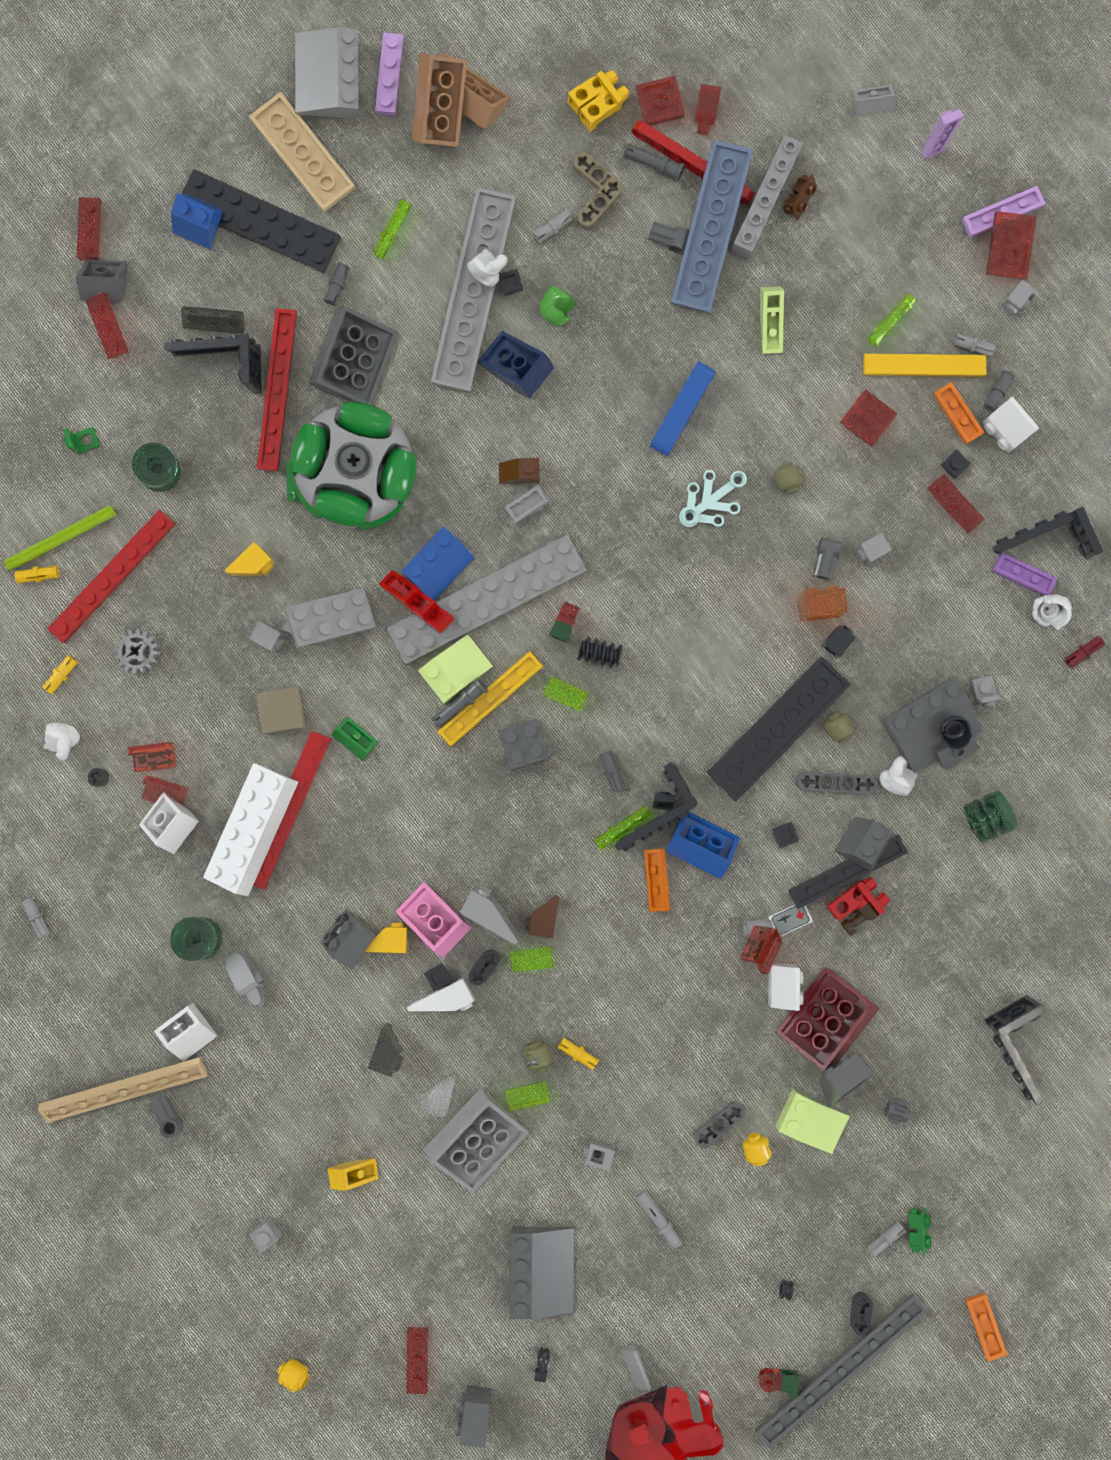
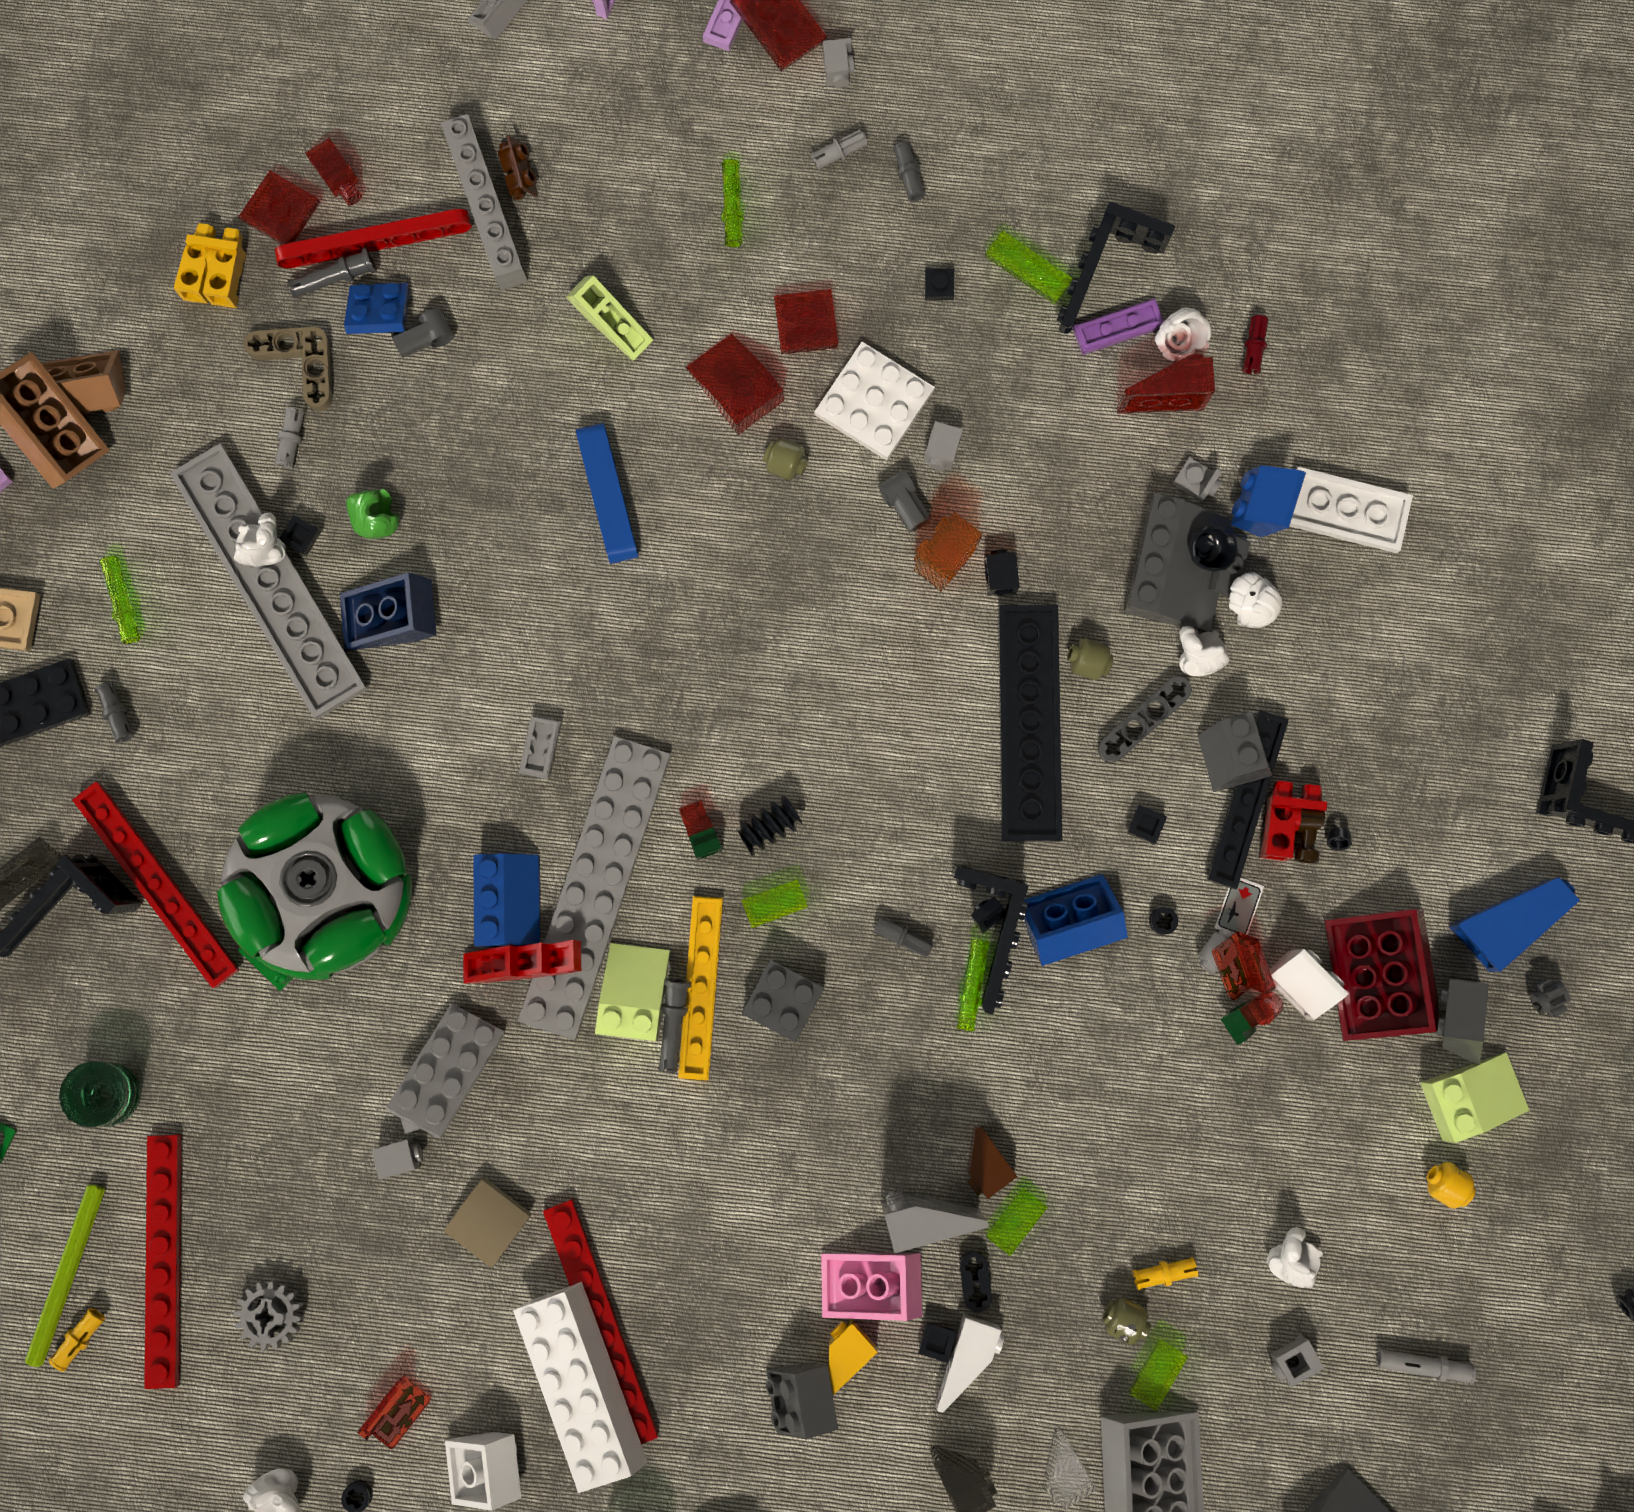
camera: 40 degrees left, 5 degrees down
yellow pin [42,655,78,695] -> none
clear red panel [142,775,189,805] -> none
yellow slope [225,542,275,576] -> none
dark grey slope [308,305,398,405] -> none
green slope [332,716,378,761] -> none
reddish brown slope [499,458,540,484] -> none
orange plate [644,848,670,912] -> none
sand blue plate [671,140,753,313] -> none
light aqua plant [679,470,747,528] -> none
dark grey beam [694,1101,745,1148] -> none
yellow tile [863,354,986,377] -> none
clear red plate [927,474,984,534] -> none
orange plate [933,382,985,445] -> none
clear green wheel [963,790,1018,844] -> none
white slope [982,397,1039,453] -> none
none -> blue plate [344,283,410,334]
none -> clear red slope [686,334,784,435]
none -> white plate [814,342,935,461]
none -> clear neon green plate [985,230,1073,305]
none -> clear red slope [1116,354,1215,414]
none -> black bush [1149,907,1179,935]
none -> leg [1220,991,1283,1045]
none -> white hair [1229,572,1282,628]
none -> blue slope [1231,465,1306,538]
none -> white hair [1267,1227,1323,1288]
none -> white plate [1290,467,1413,553]
none -> black hinge [1327,825,1352,850]
none -> blue slope [1449,877,1580,973]

